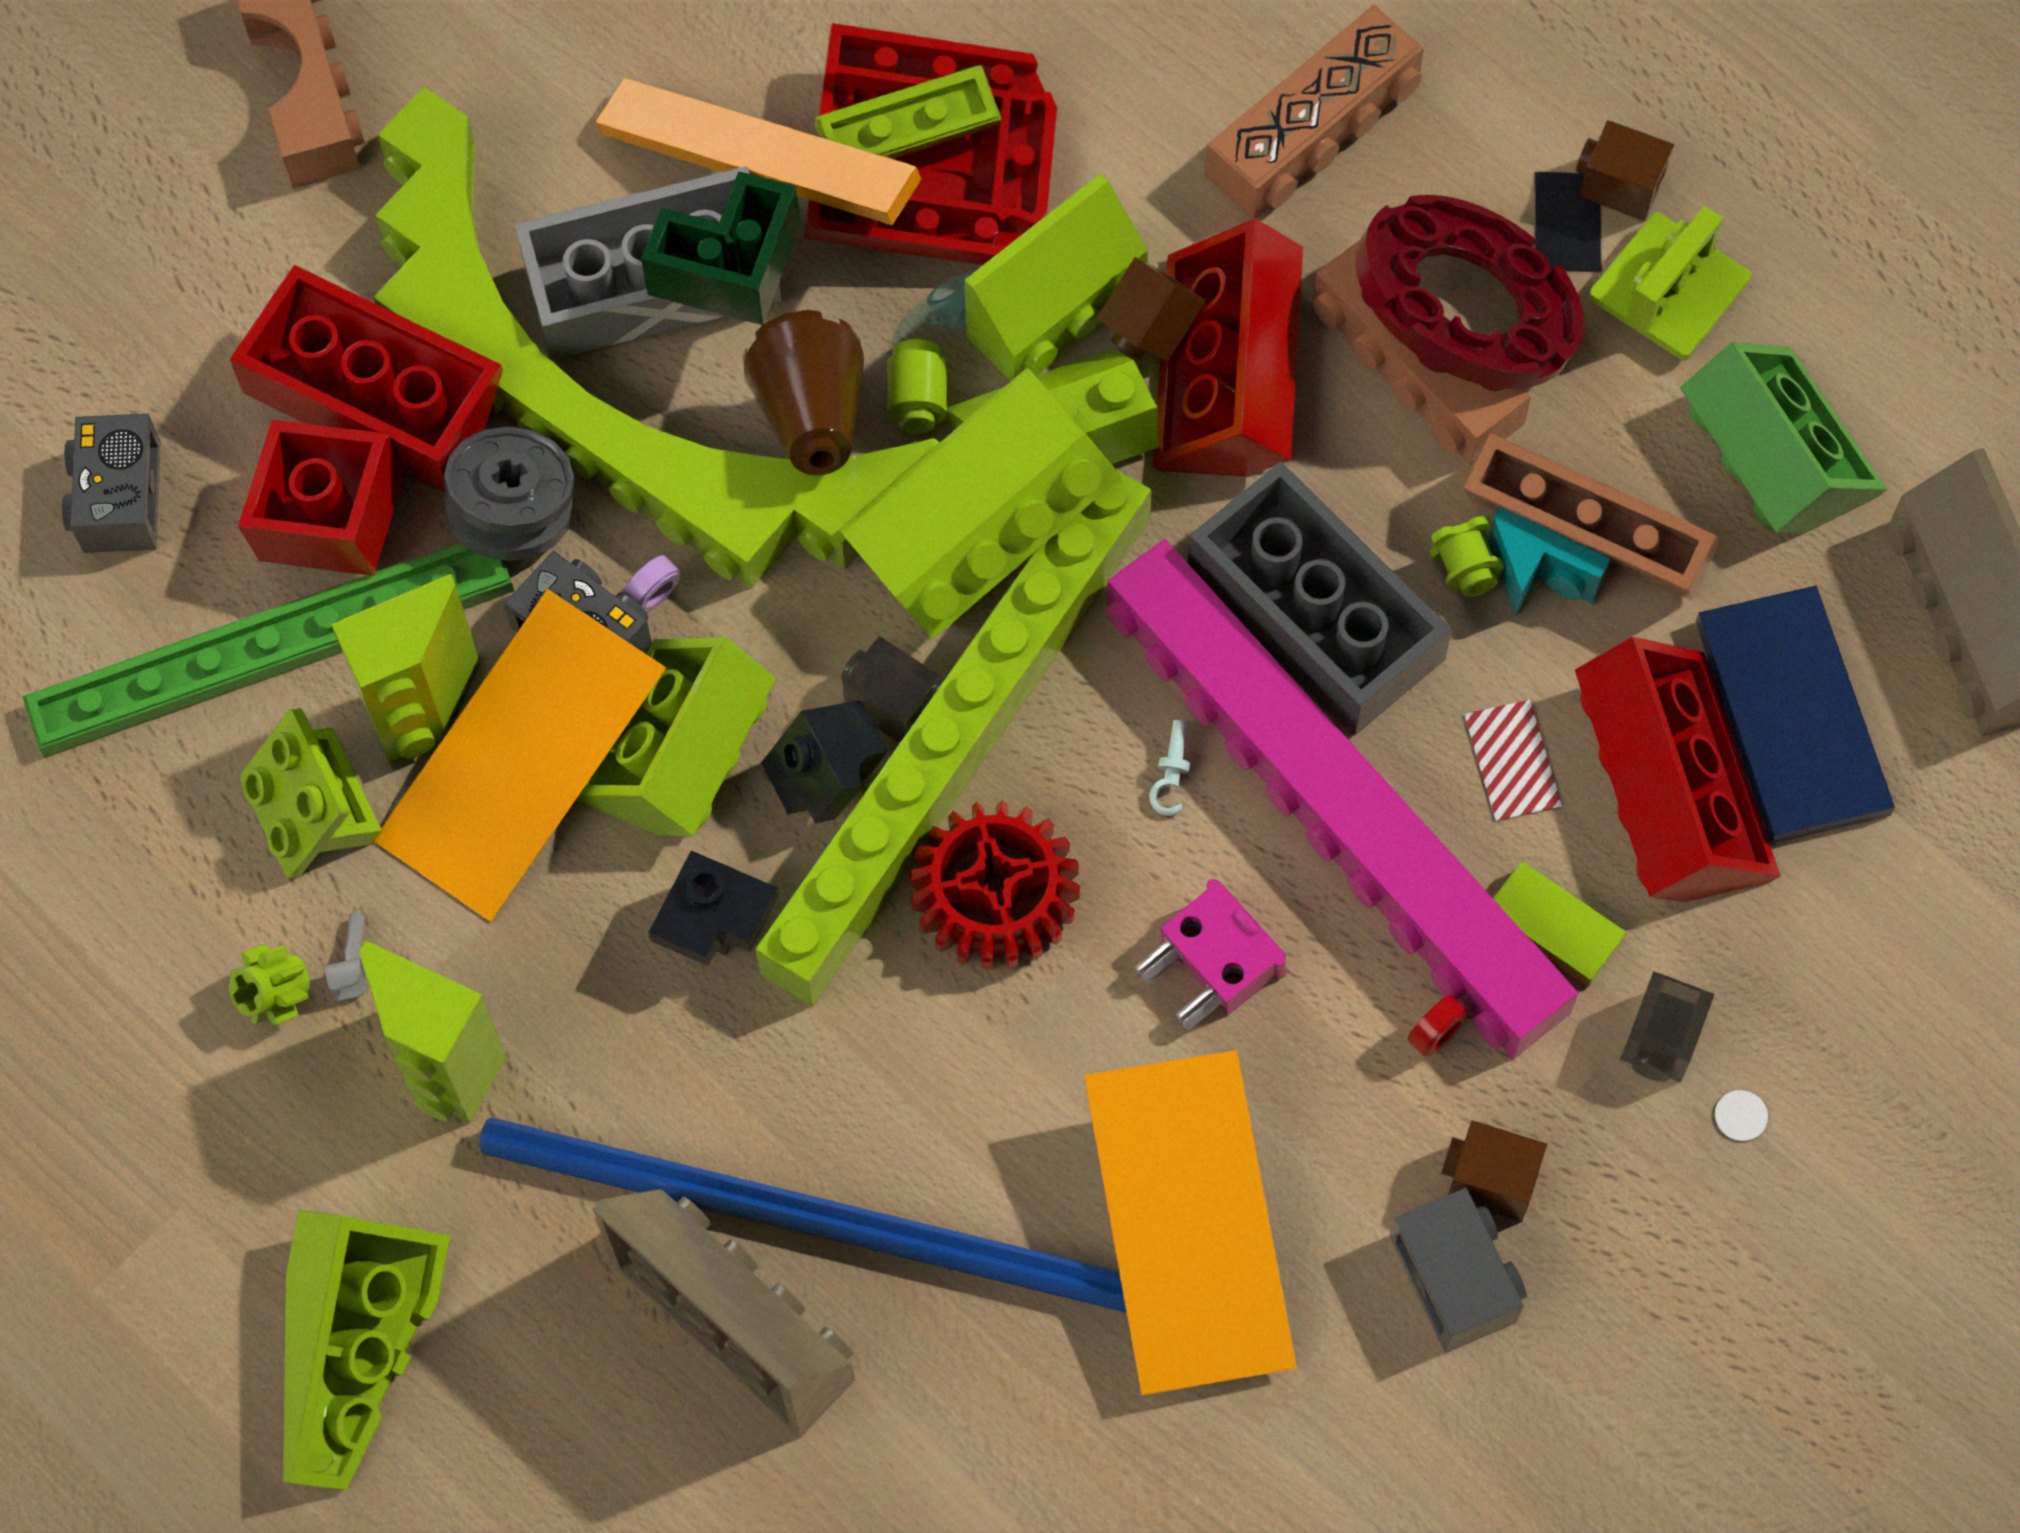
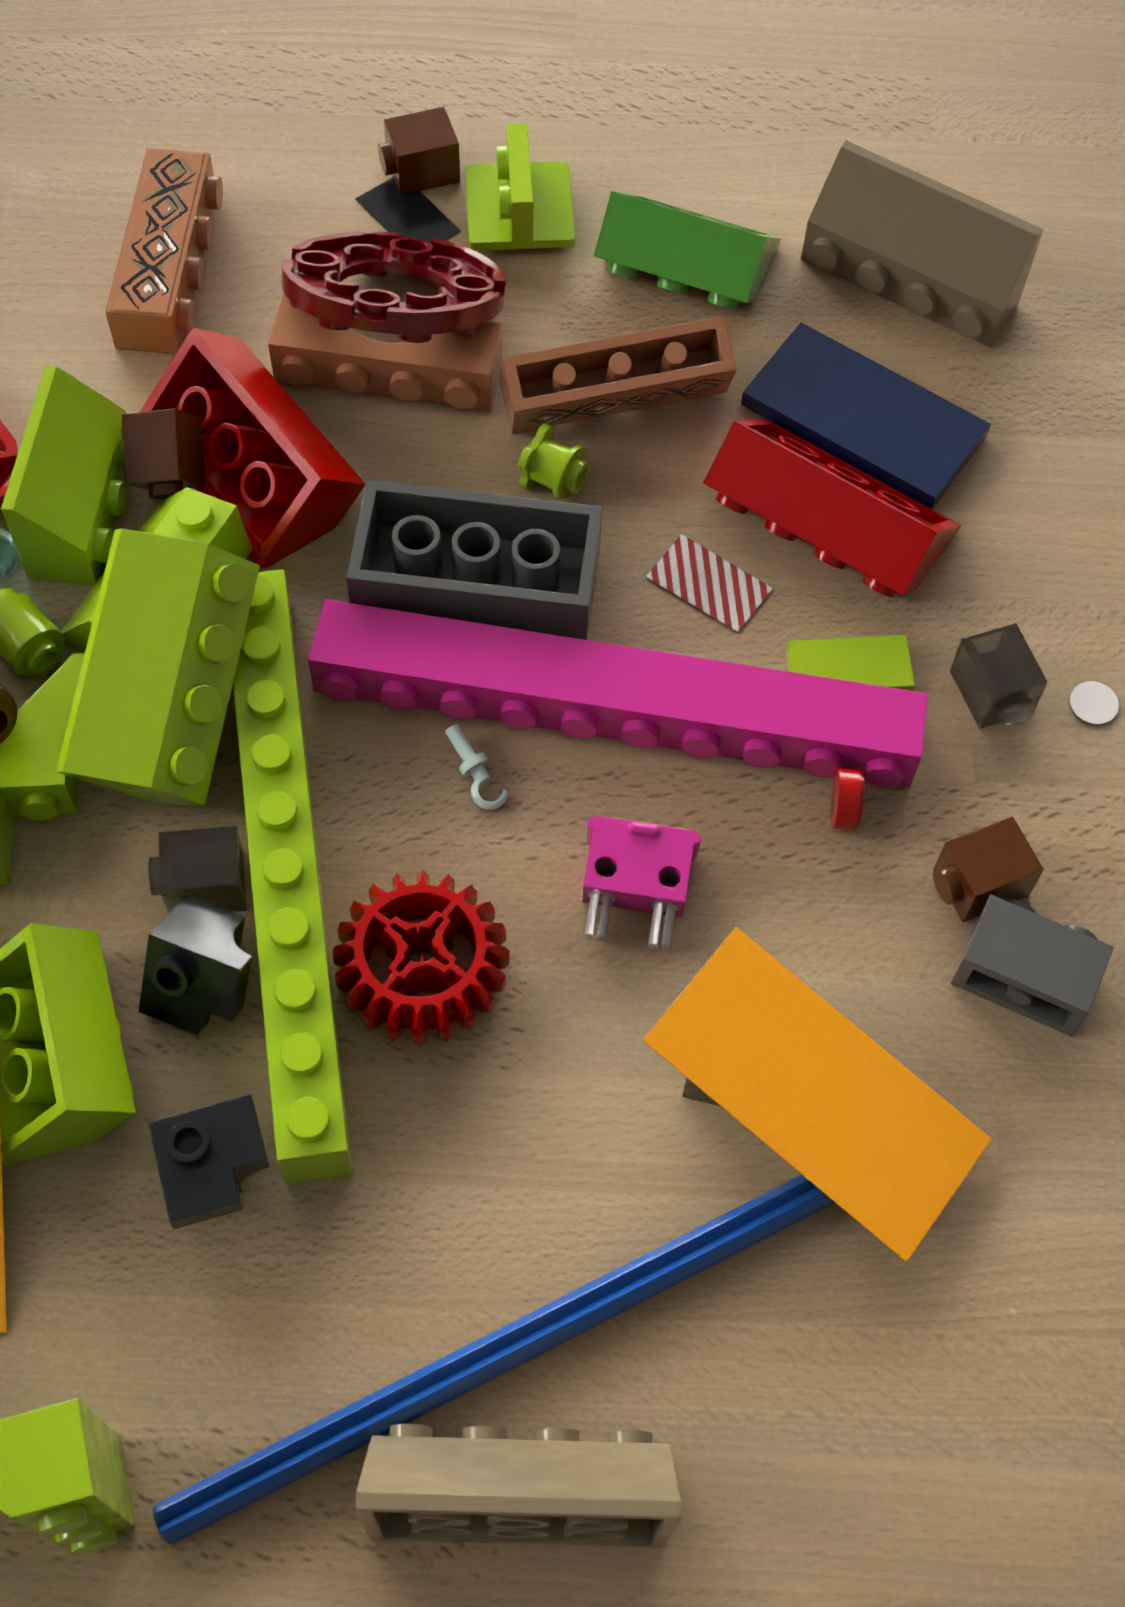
camera: 45 degrees left, 5 degrees down
teal slope [1488,507,1611,615] -> none

